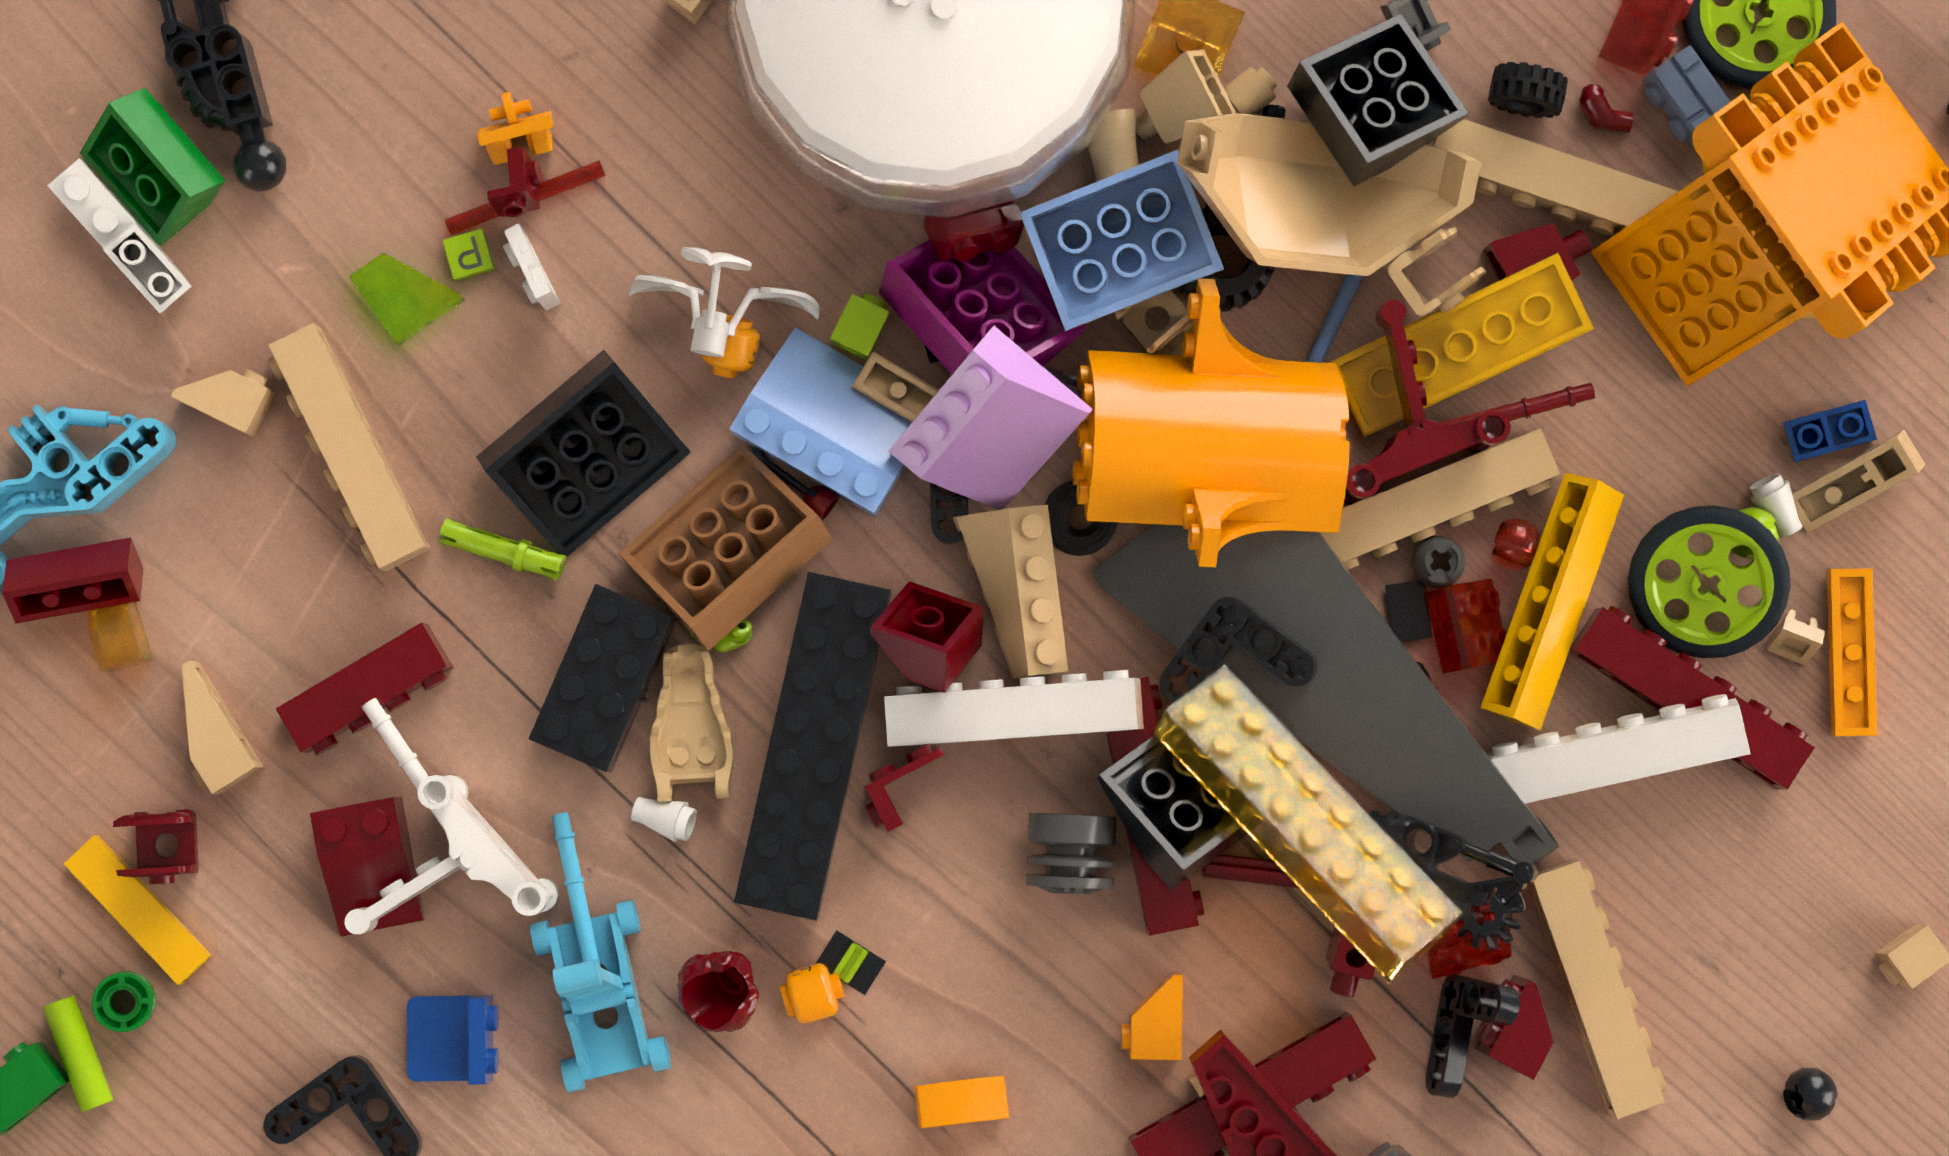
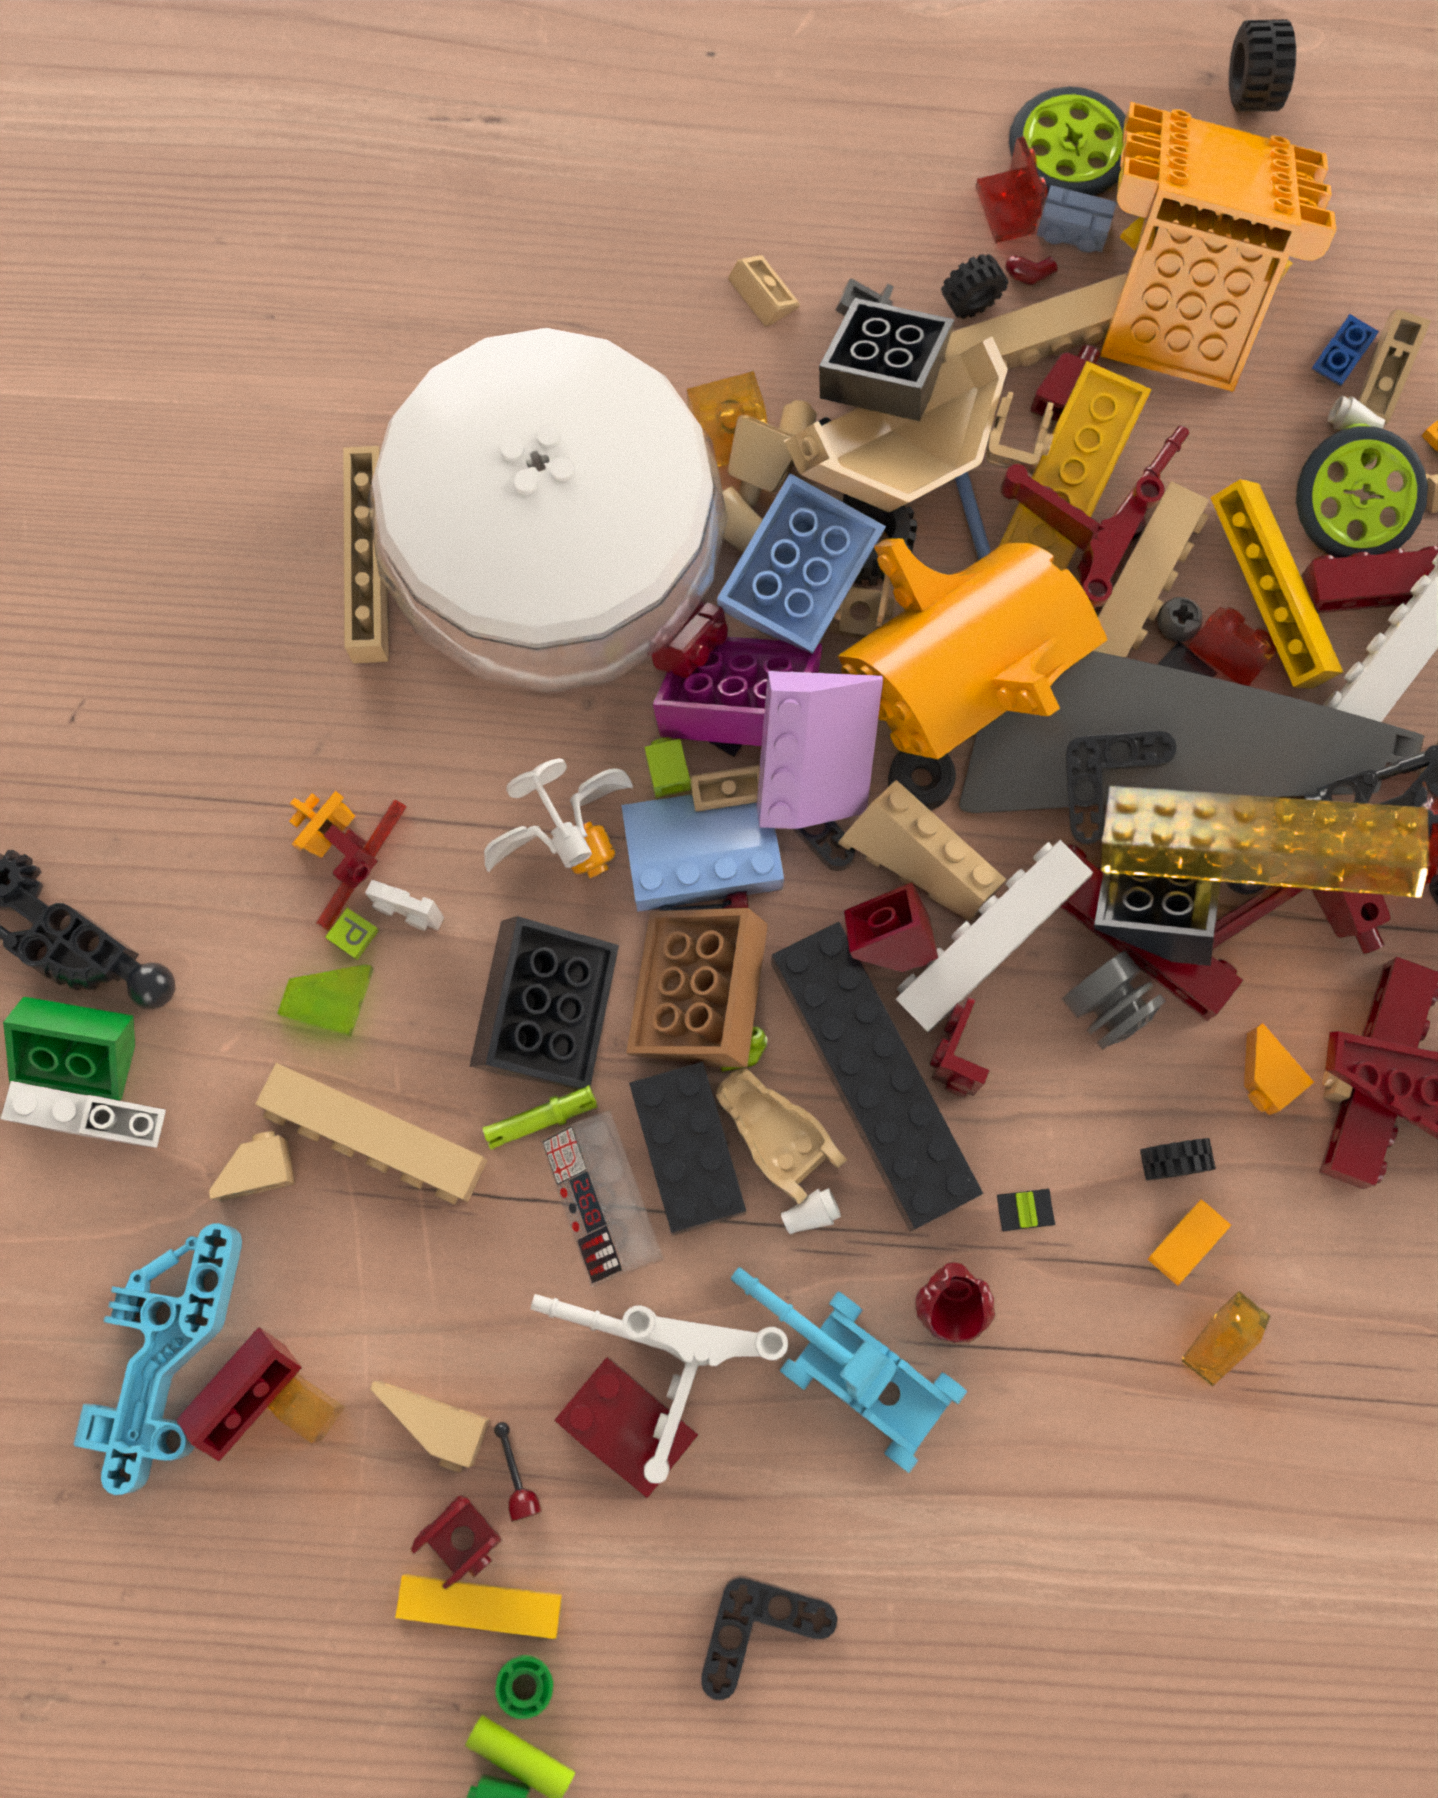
camera: 35 degrees left, 10 degrees down
dark red brick [276,622,453,755] -> none
blue bracket [407,995,499,1085] -> none
light orange head [780,963,845,1024] -> none
clear red piece [1491,518,1540,570] -> none
none -> hinge [494,1422,542,1522]
none -> clear slope [540,1110,664,1287]
none -> black tyre [1140,1138,1216,1181]

